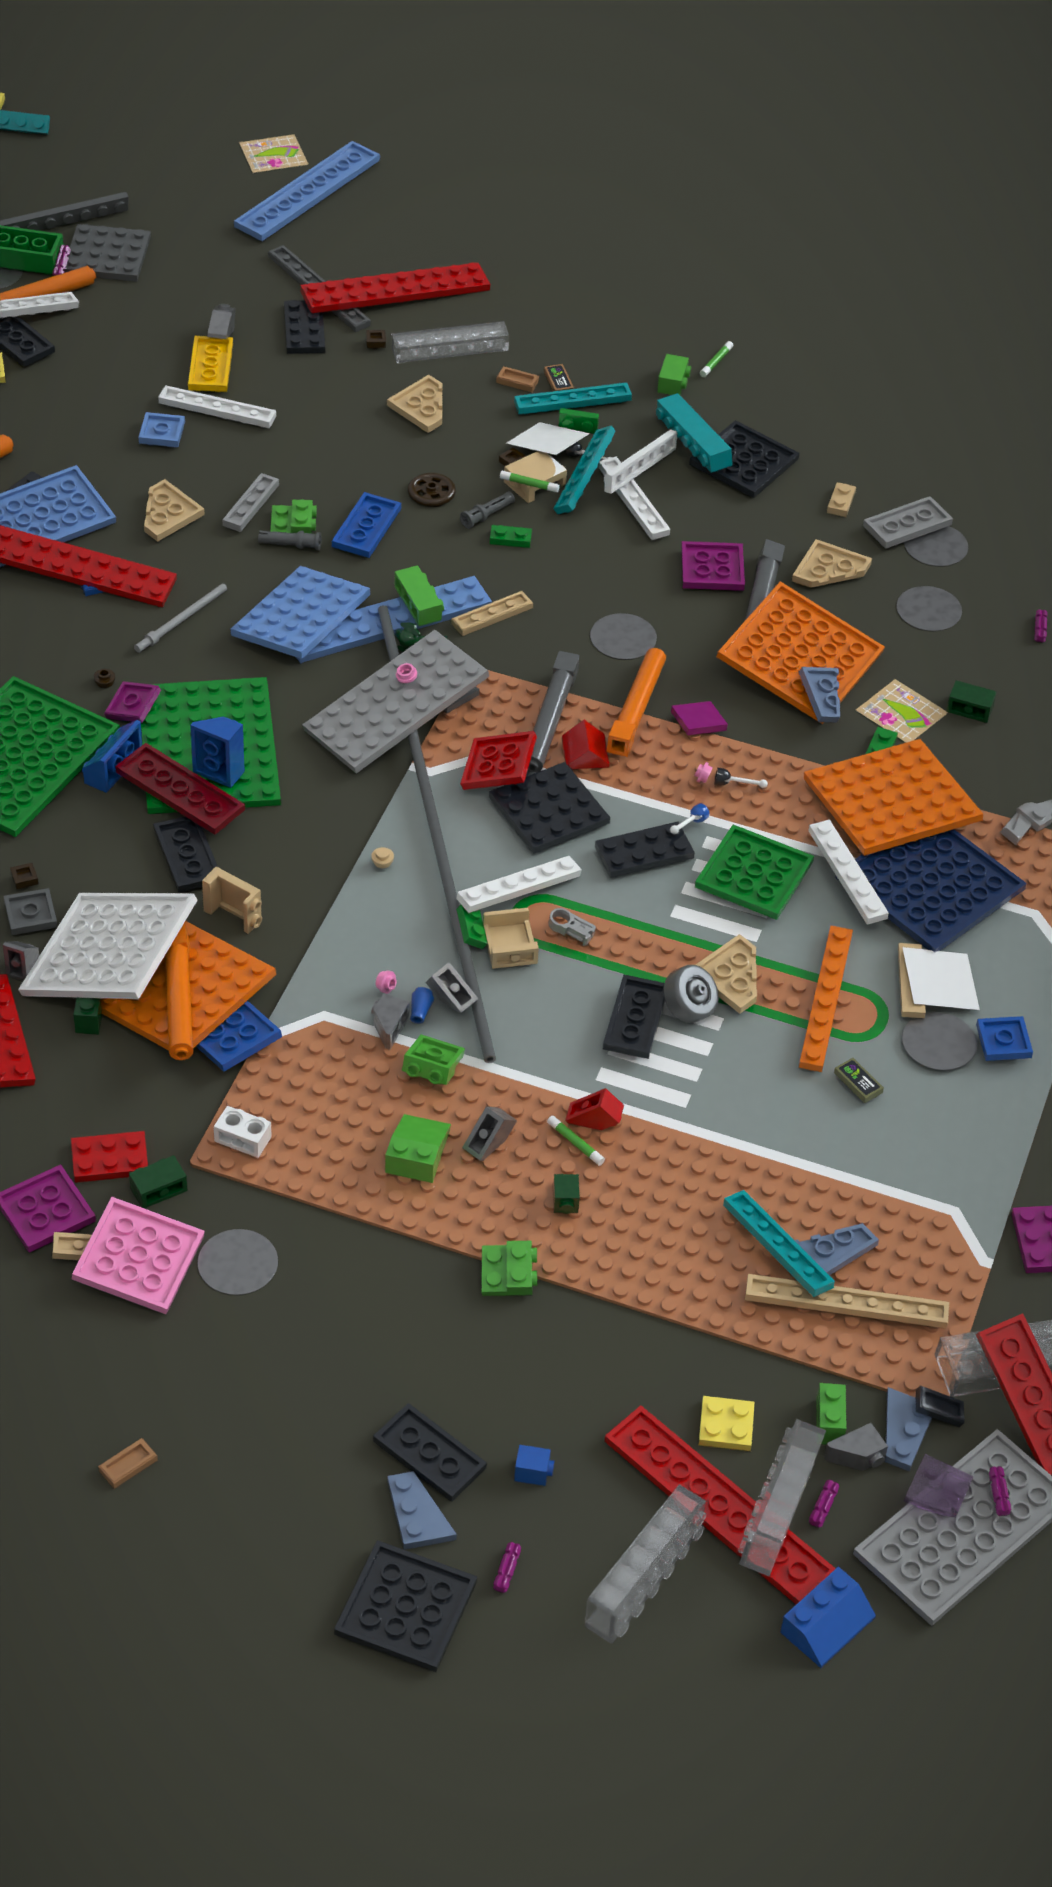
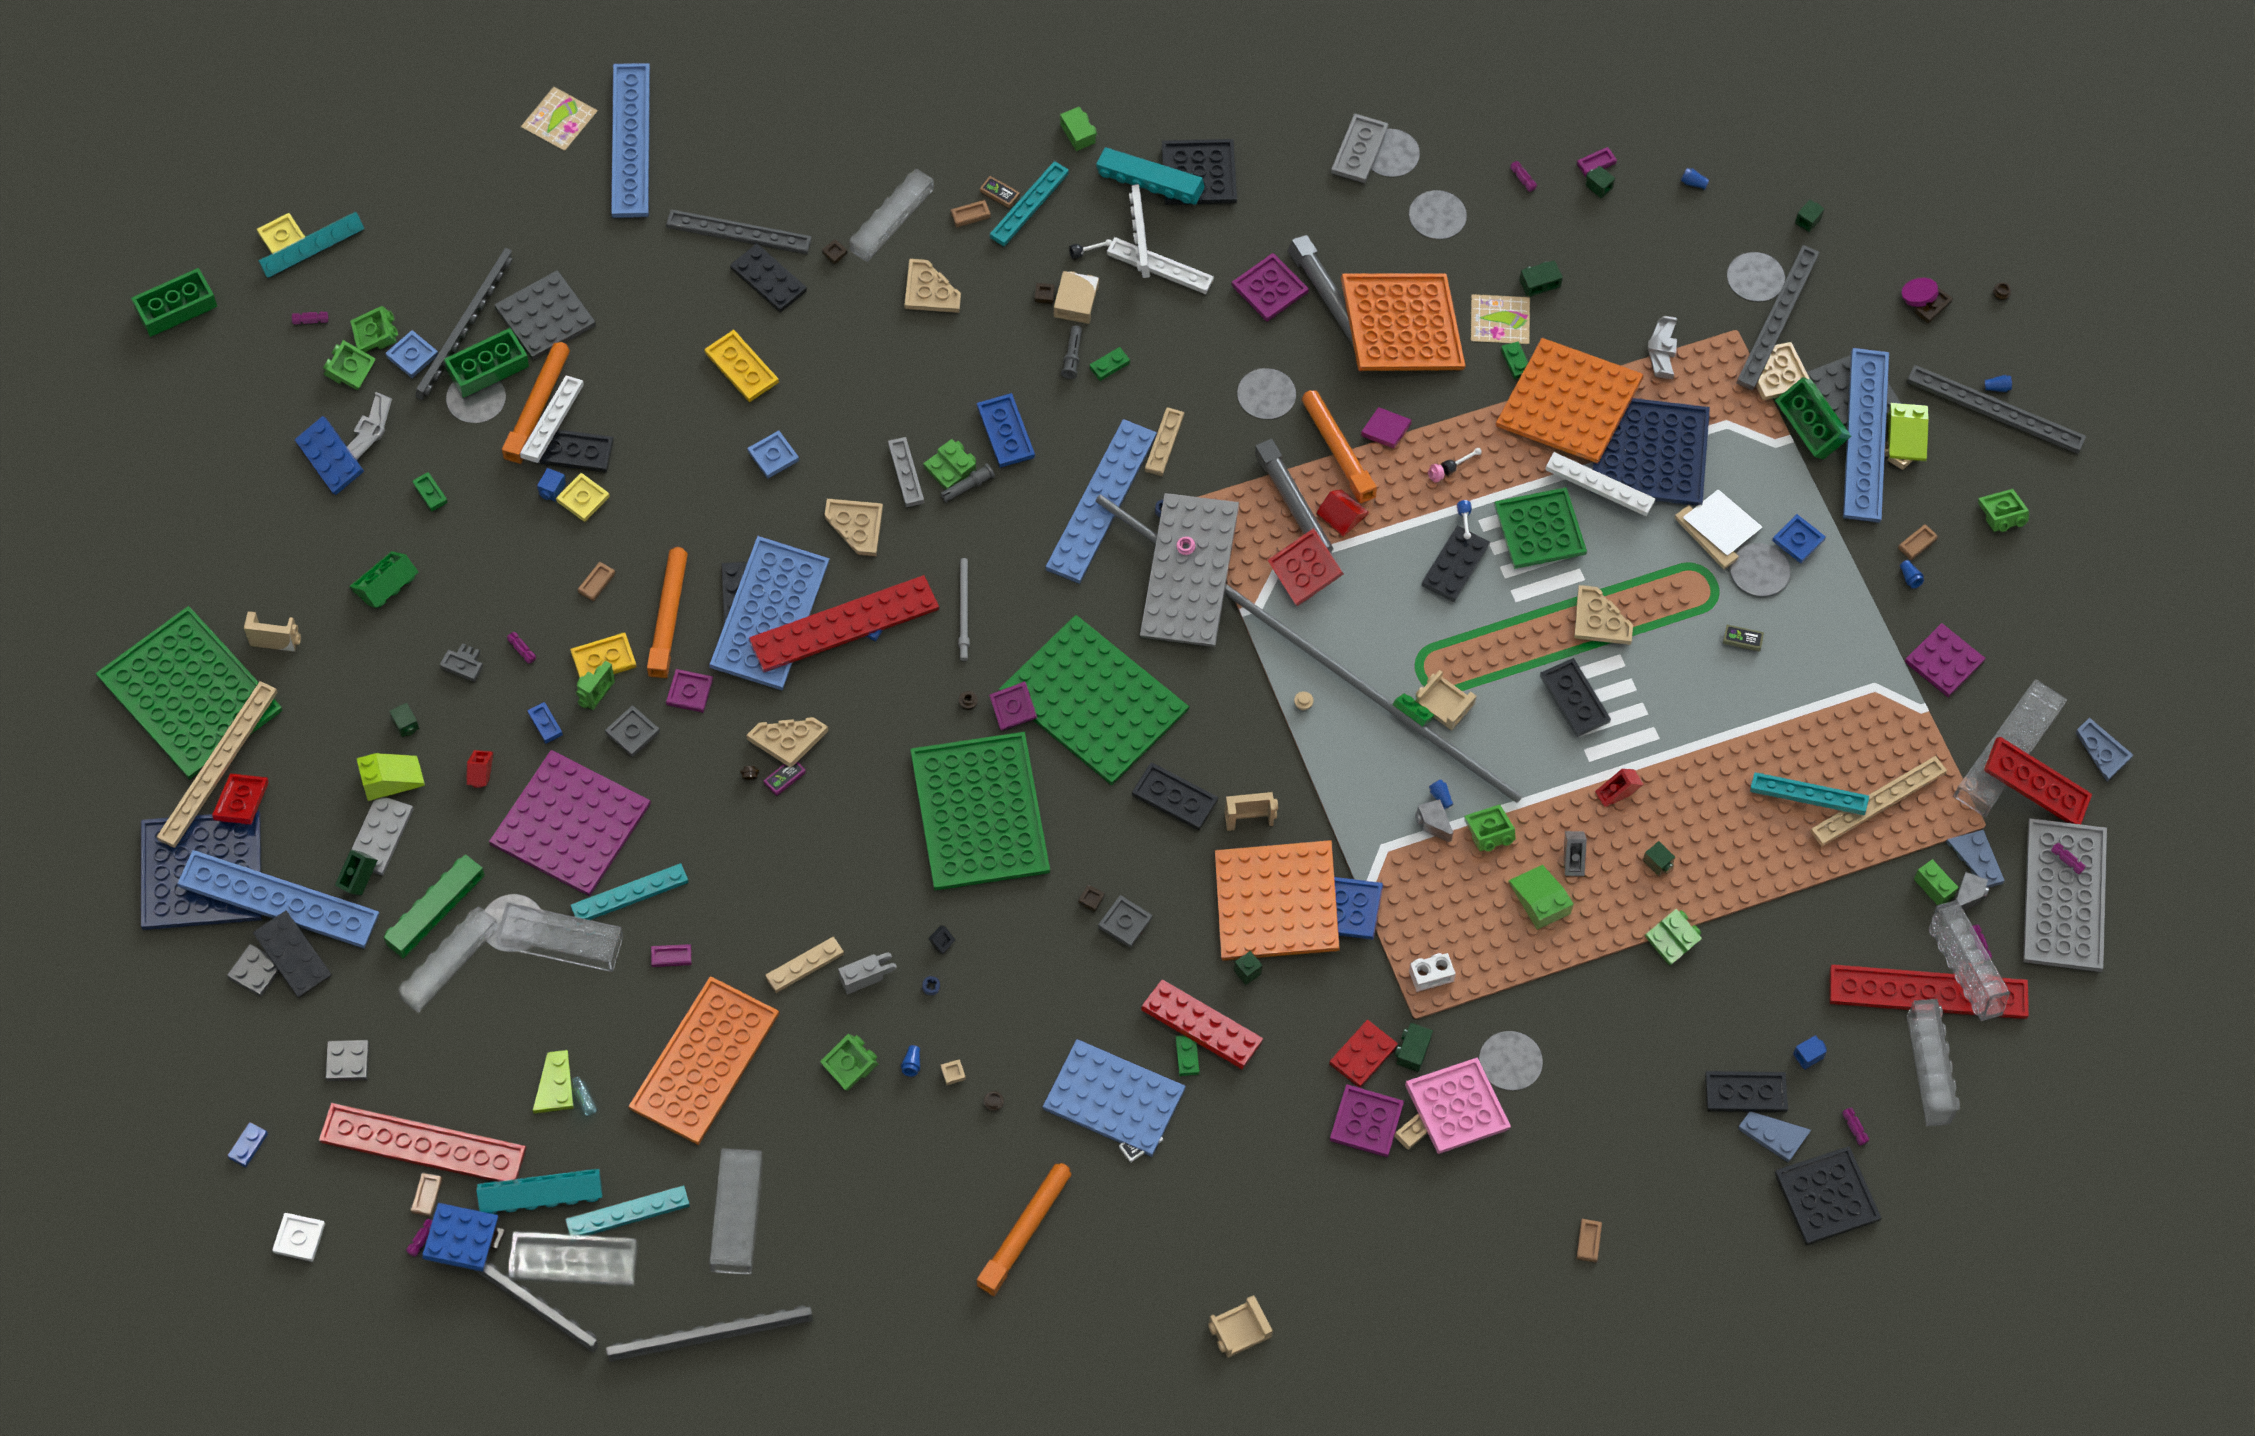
camera: 40 degrees left, 15 degrees up
flat silver slope [3,941,39,981] -> none
white plate [18,893,197,999] -> none
magenta axle [52,245,71,276] -> none
blue slope [82,720,142,793] -> none
dark red plate [115,743,245,835] -> none
white plate [158,385,276,428] -> none
orange brick [165,923,193,1060] -> none
blue slope [190,716,245,788] -> none
flat silver slope [207,304,236,339] -> none
medium blue plate [231,566,370,659] -> none
red plate [300,263,491,313] -> none
bright pink plate [376,970,397,994] -> none
bright green brick [395,565,444,626] -> none
dark green piece [395,622,448,652] -> none
dark brown plate [408,473,456,507] -> none
flat silver slope [425,962,478,1013] -> none
white plate [456,856,582,913] -> none
black plate [489,762,610,854] -> none
bright green bar [500,471,560,493] -> none
white sticker [507,422,589,455] -> none
bright green bar [547,1115,605,1166] -> none
light grey piece [548,908,596,946] -> none
teal plate [553,425,616,514] -> none
green plate [558,408,599,434] -> none
dark grey wheel [664,965,718,1023] -> none
light yellow plate [698,1396,755,1451] -> none
bright green bar [700,341,733,377] -> none
blue slope [780,1566,876,1668] -> none
tan plate [792,539,872,588] -> none
sand blue wing [794,1223,879,1276] -> none
sand blue wing [799,667,840,722] -> none
orange plate [799,925,853,1072] -> none
tan plate [827,482,856,517] -> none
clear purple plate [904,1454,973,1518] -> none
black tile [915,1385,965,1427] -> none

